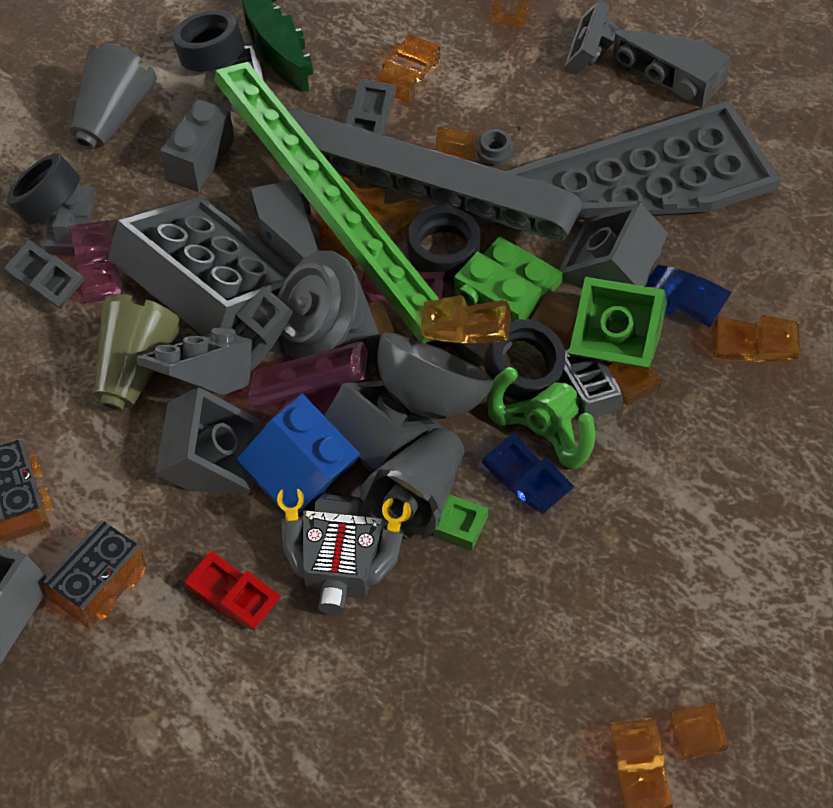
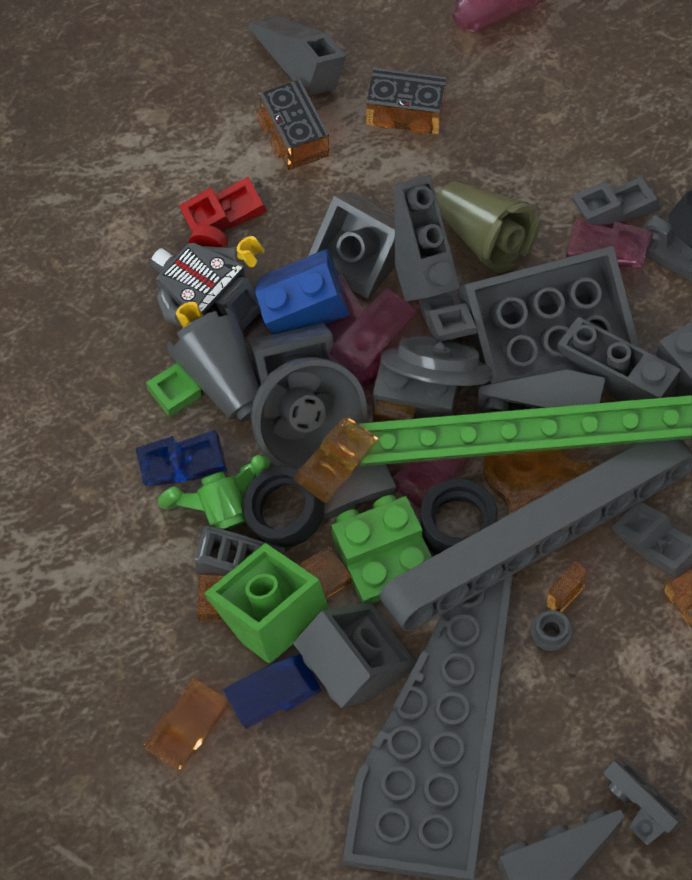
camera: 120 degrees right, 5 degrees up
none -> red tile [188,225,228,247]
none -> dark grey slope [557,316,681,401]

